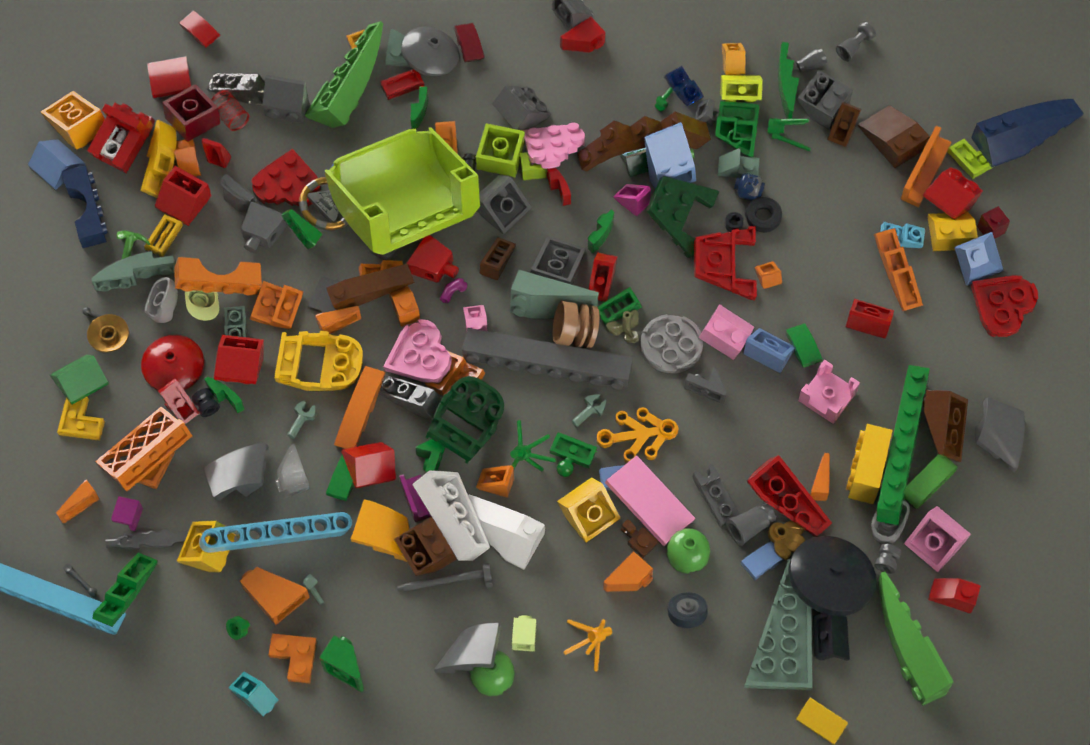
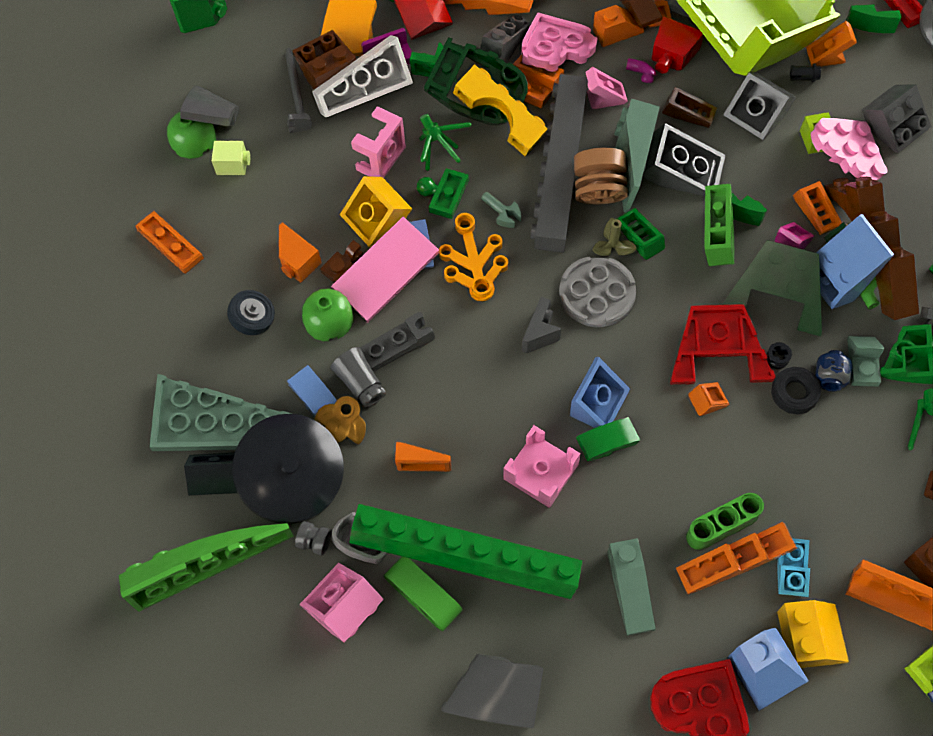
camera: 90 degrees right, 0 degrees up
white wedge [468,494,545,570] -> none
lime brick [476,123,525,177] -> none
orange slope [476,465,514,498] -> none
red slope [547,167,571,206] -> none
light orange plant [564,619,612,671] -> none
red slope [589,253,618,302] -> none
bright pink slope [698,304,754,360] -> none
red wedge [747,455,832,537] -> none
yellow slope [796,698,848,745] -> none
red slope [846,299,894,339] -> none
yellow brick [846,424,893,504] -> none
red slope [922,167,983,220] -> none
reddish brown slope [923,390,968,462] -> none
red slope [928,578,981,614] -> none
dark red brick [977,206,1010,239] -> none
none -> orange tile [135,211,204,274]
none -> bright pink panel [351,106,406,178]
none -> yellow arch [453,64,548,156]
none -> sand green slope [607,538,655,636]
none -> bright green beam [686,493,764,550]
none -> bright green slope [705,184,734,266]
none -> orange slope [793,181,842,235]

